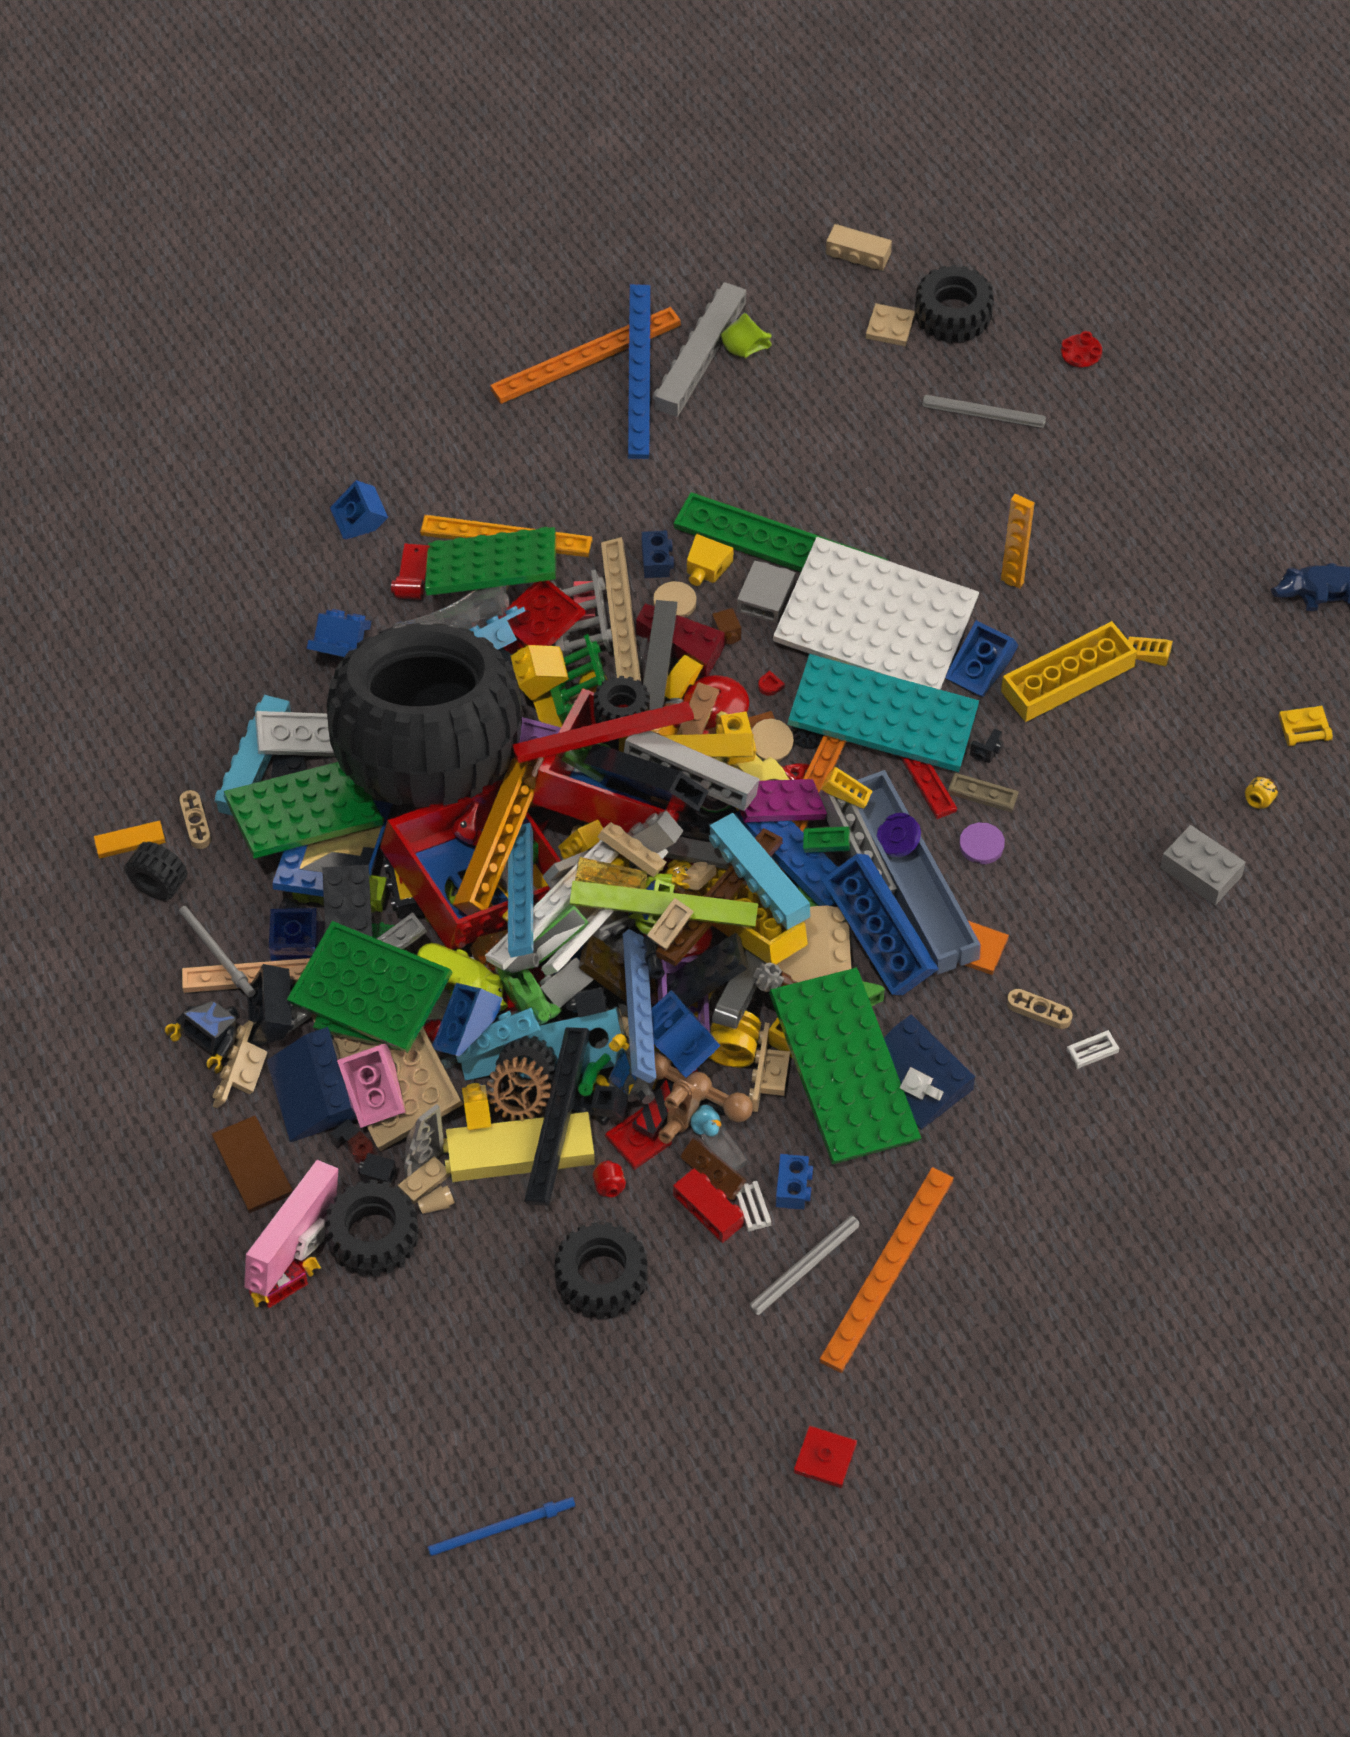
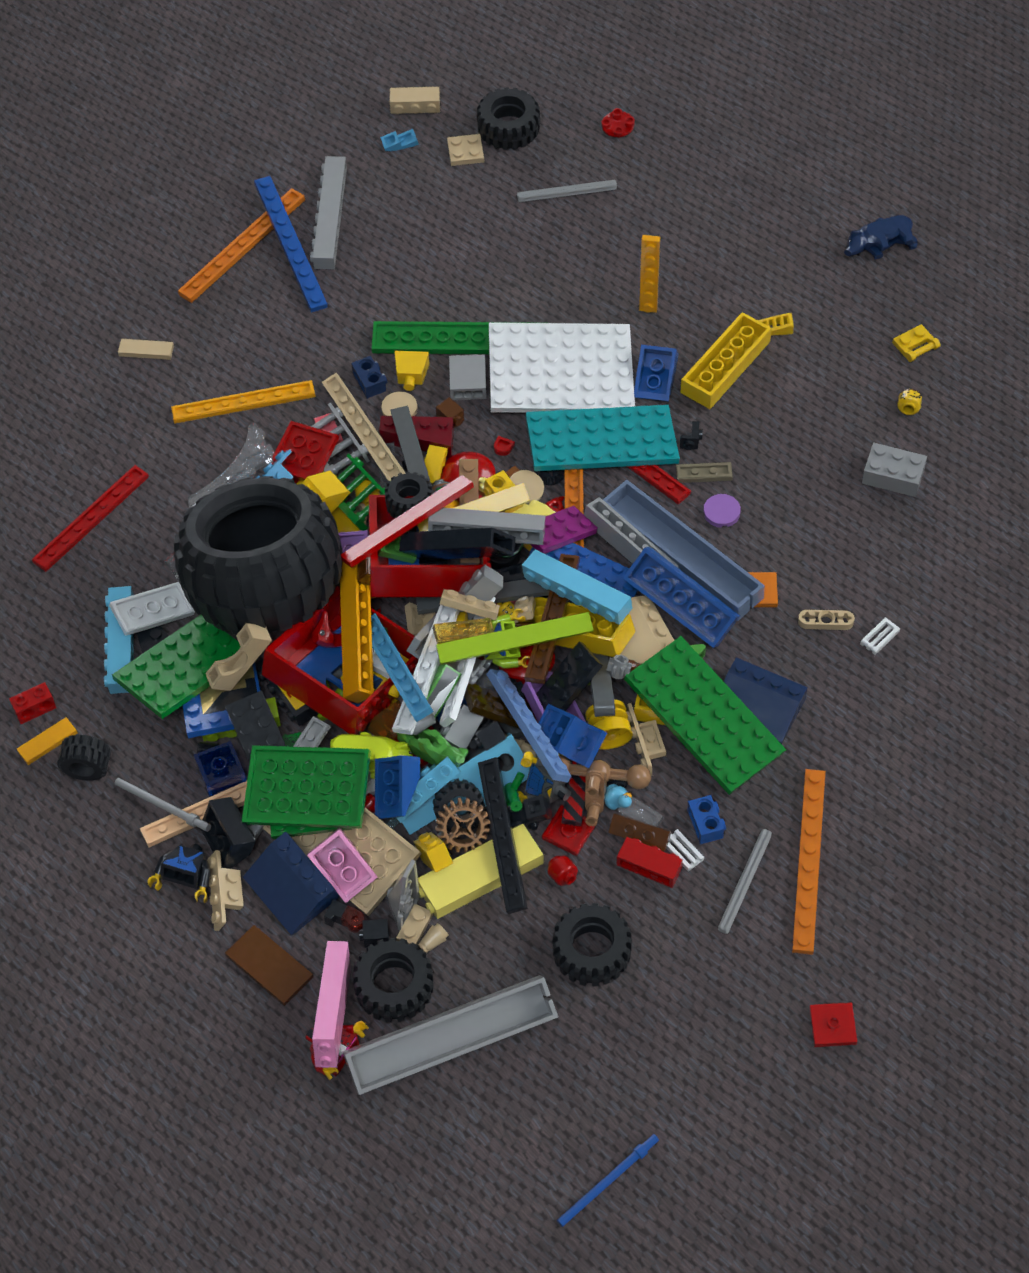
camera: 20 degrees left, 0 degrees up
tan beam [180,790,211,849] -> none
white tile [294,1218,325,1261] -> none
blue bracket [307,609,371,657] -> none
blue slope [330,480,388,540] -> none
red door [391,543,430,600] -> none
green plate [425,527,556,596] -> none
yellow brick [558,820,603,859] -> none
black pin [643,936,665,979] -> none
tan plate [647,898,694,950] -> none
lime piece [721,313,772,358] -> none
green plate [803,826,850,853] -> none
yellow slope [821,767,872,809] -> none
dark purple tile [876,813,921,857] -> none
white plate [900,1067,944,1101] -> none
none -> red brick [9,682,56,724]
none -> red tile [32,465,149,572]
none -> tan tile [118,339,174,360]
none -> tan arch [205,623,272,691]
none -> light grey piece [342,975,558,1095]
none -> dark azure slope [380,129,419,151]

